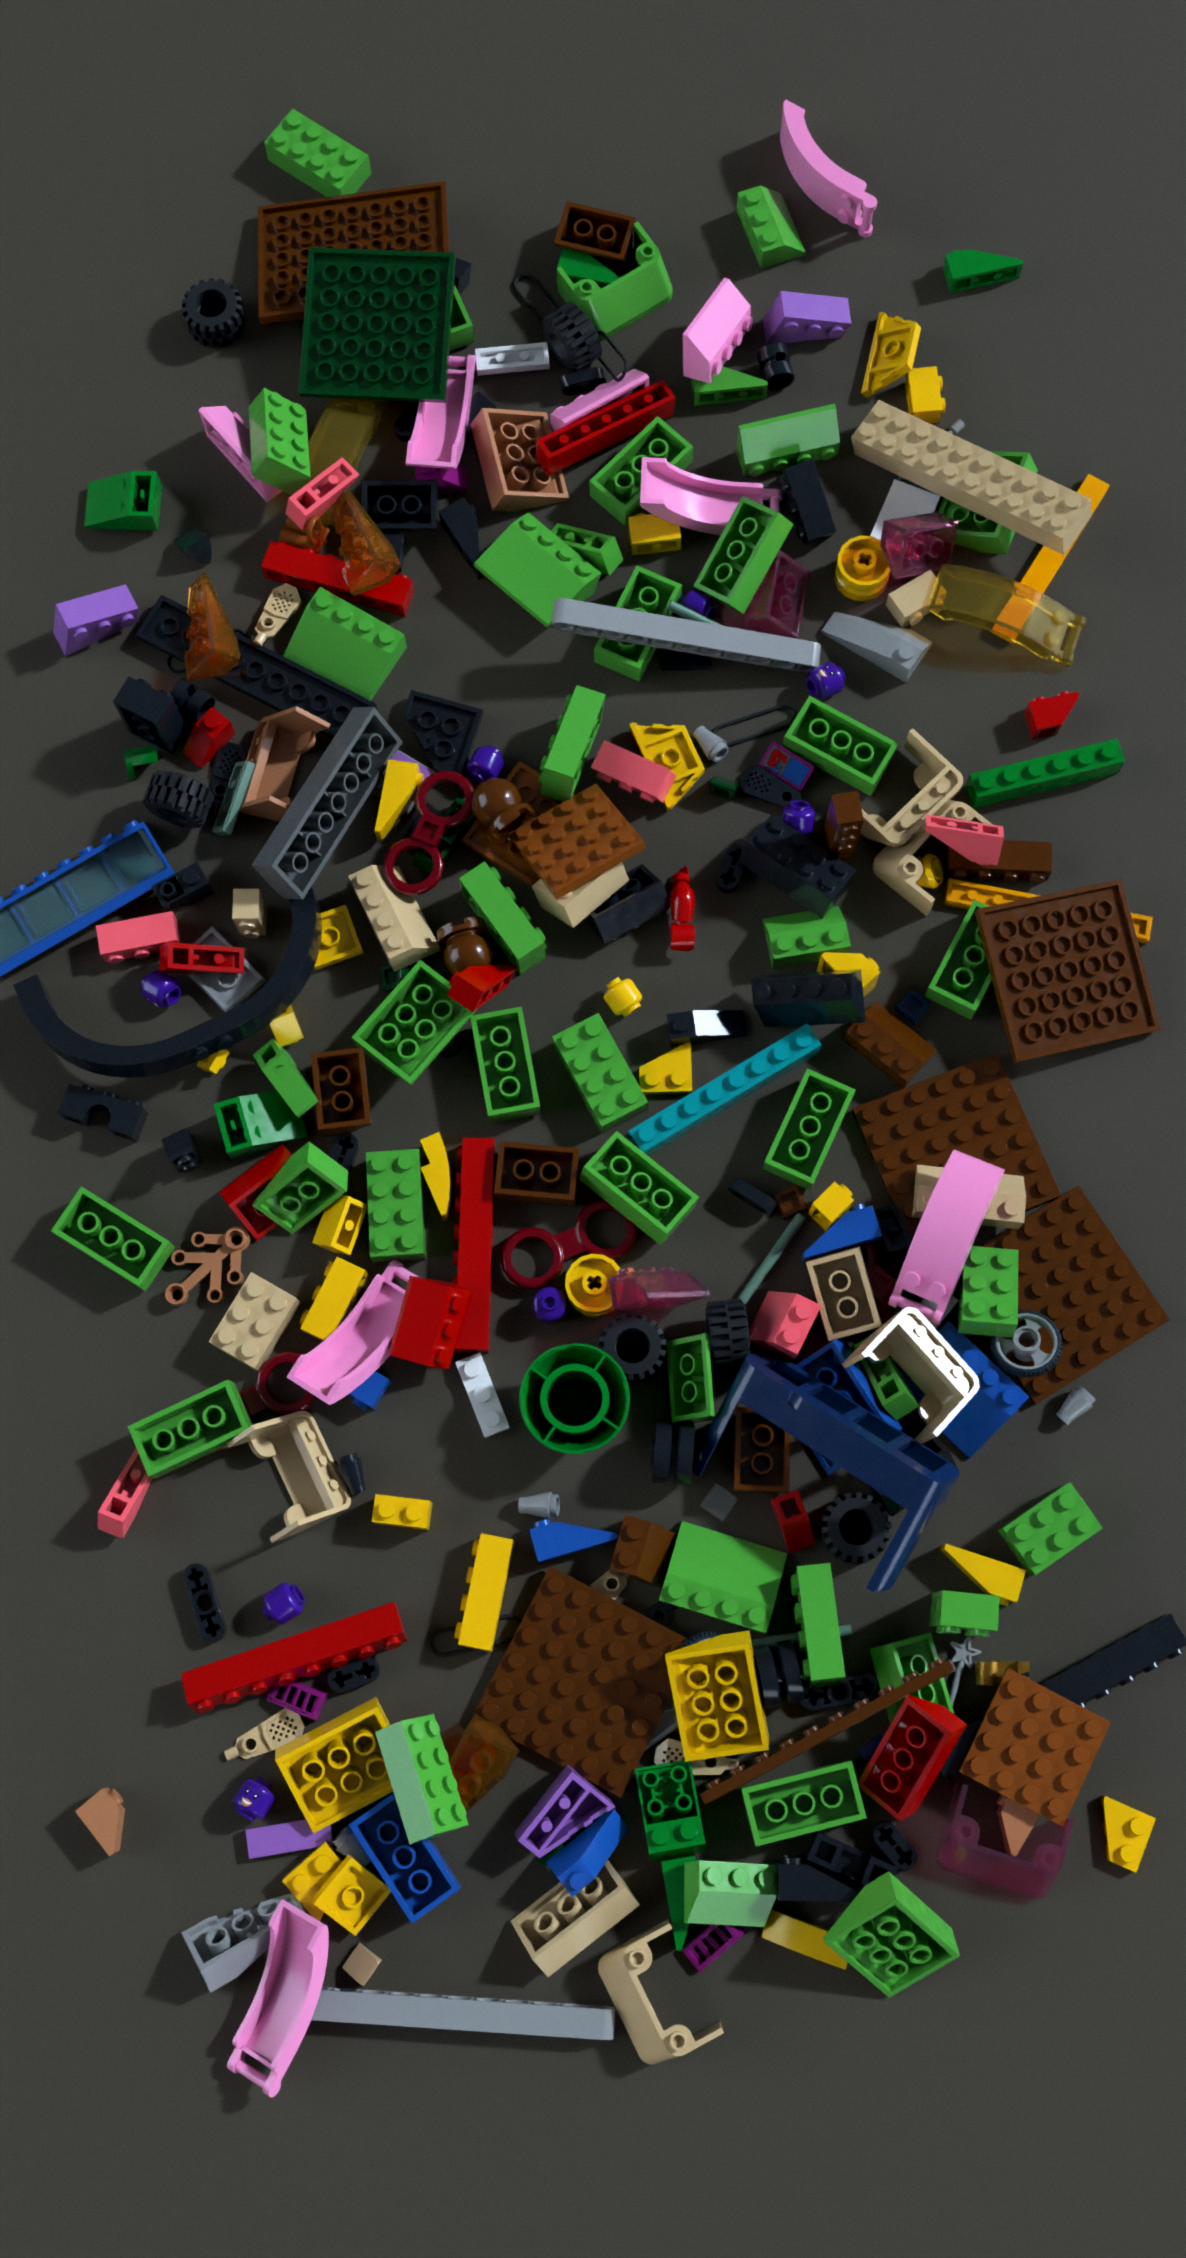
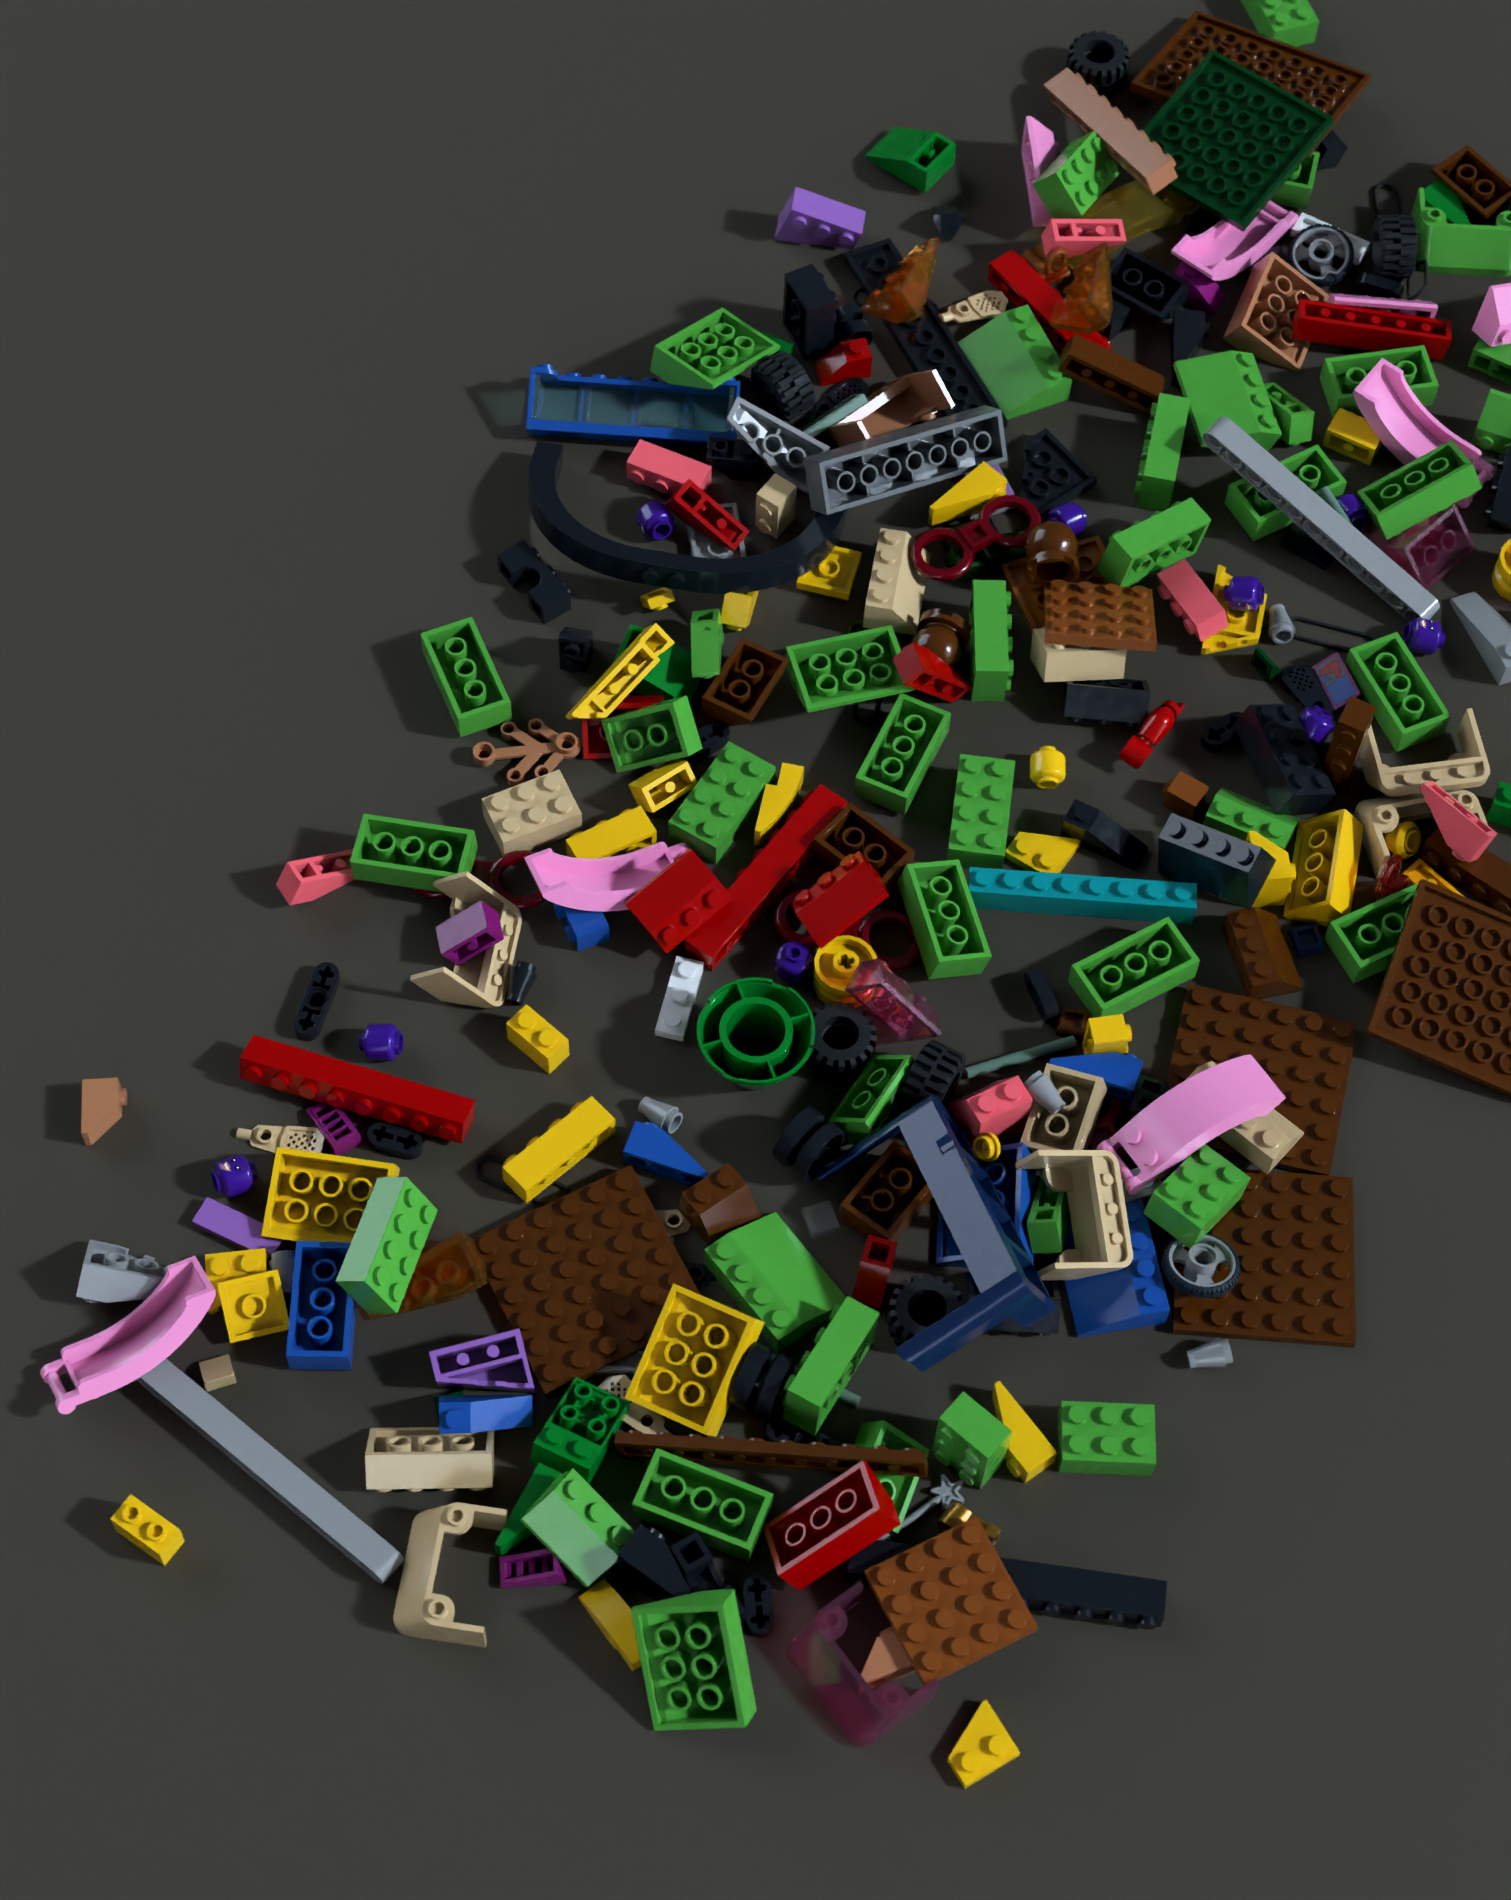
camera: 30 degrees right, 15 degrees down
none -> yellow brick [110,1494,185,1566]
none -> magenta brick [435,900,504,966]
none -> yellow wedge [565,623,675,719]
none -> bright green slope [650,307,780,389]
none -> light grey wedge [726,396,830,494]
none -> red slope [792,851,889,948]
none -> yellow plate [973,1132,1001,1162]
none -> light grey cone [1024,1070,1066,1115]
none -> nougat brick [1044,68,1178,195]
none -> reddish brown brick [1058,333,1166,414]
none -> bright green brick [1133,393,1191,512]
none -> dark orange brick [1162,771,1209,820]
none -> dark purple head [1223,576,1264,611]
none -> yellow slope [1283,809,1364,927]
none -> light grey wheel [1288,224,1354,287]
none -> clear red piece [1373,853,1410,902]

